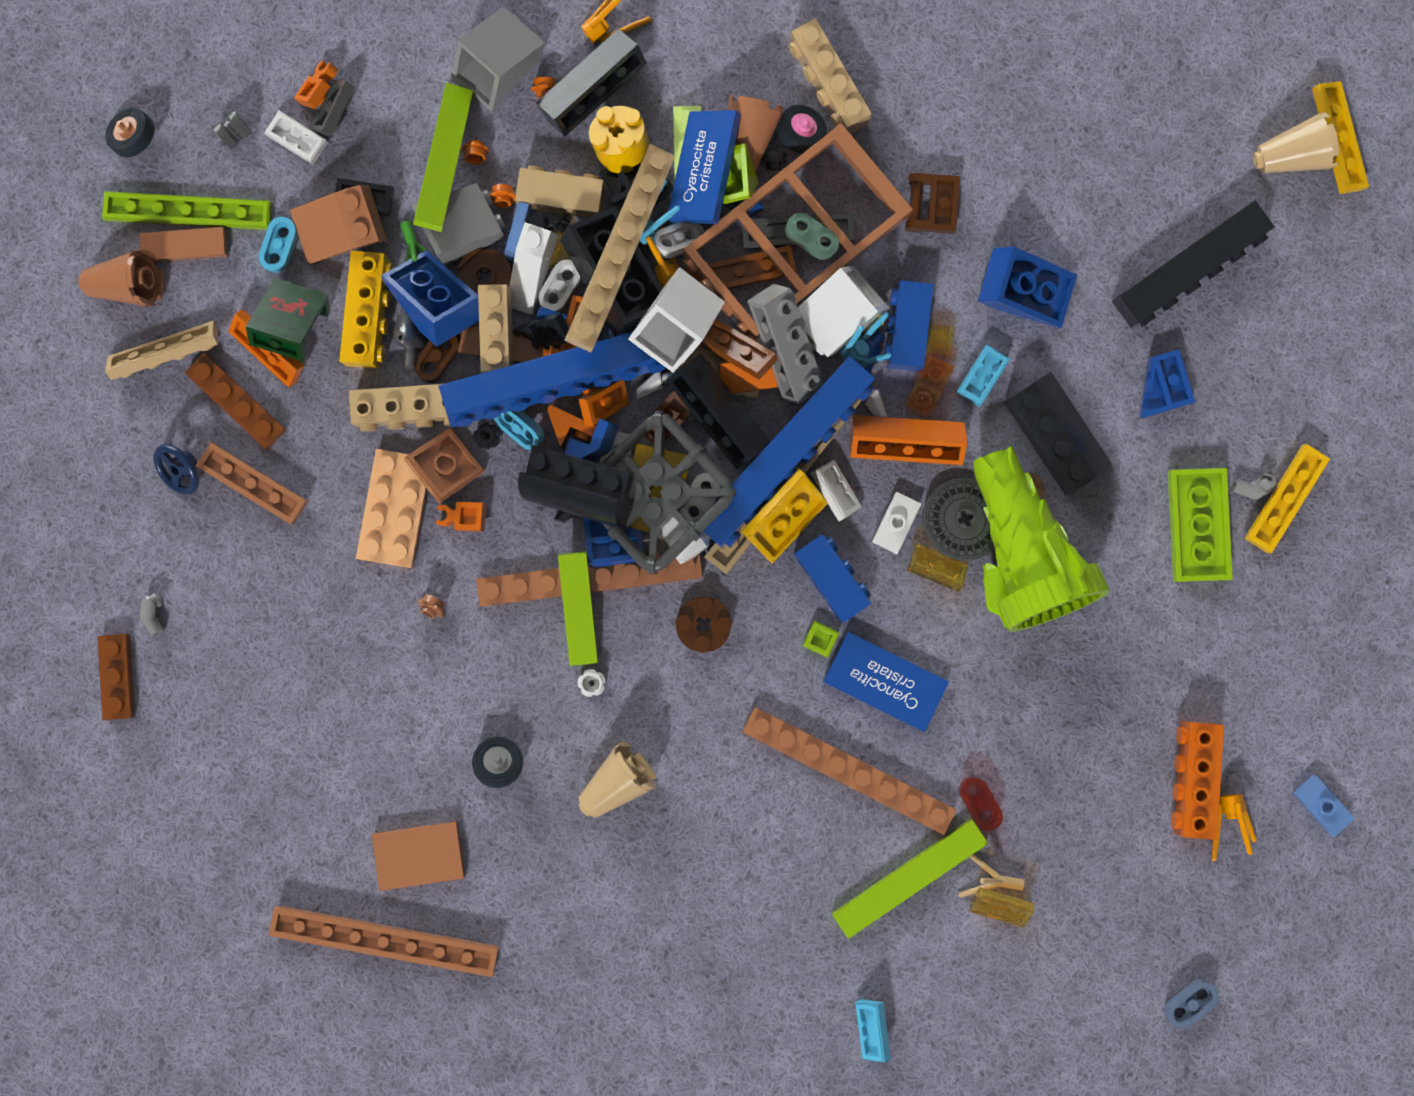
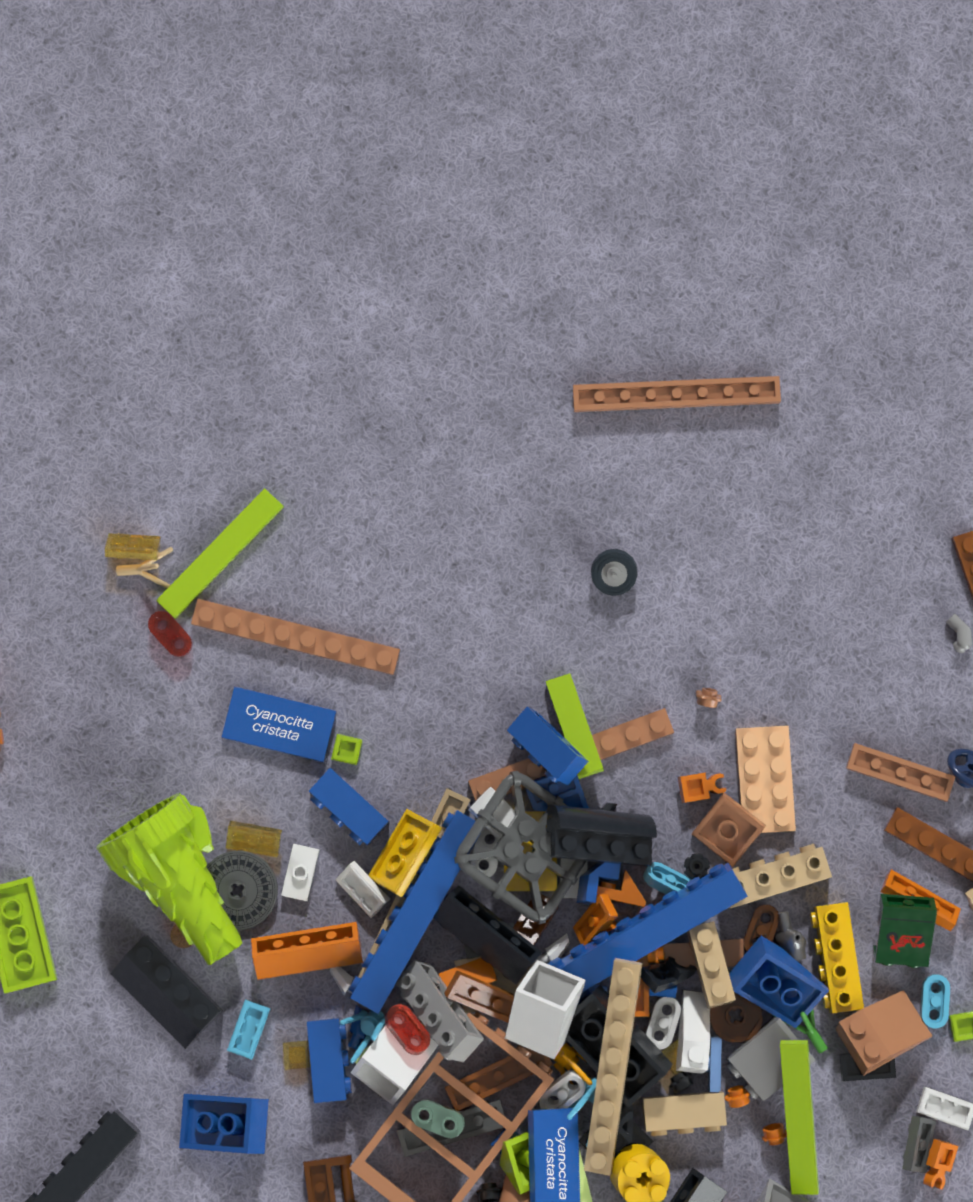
camera: 170 degrees right, 5 degrees down
nougat tile [372,821,465,891] -> none
white plate [578,669,605,697] -> none
tan cone [578,742,657,818] -> none
reddish brown plate [675,596,732,653] -> none
medium azure plate [855,999,891,1063] -> none
clear orange slope [904,354,954,417] -> none
blue wing [1140,349,1195,419] -> none
none -> clear red plate [385,1004,430,1055]
none -> blue brick [507,706,589,785]

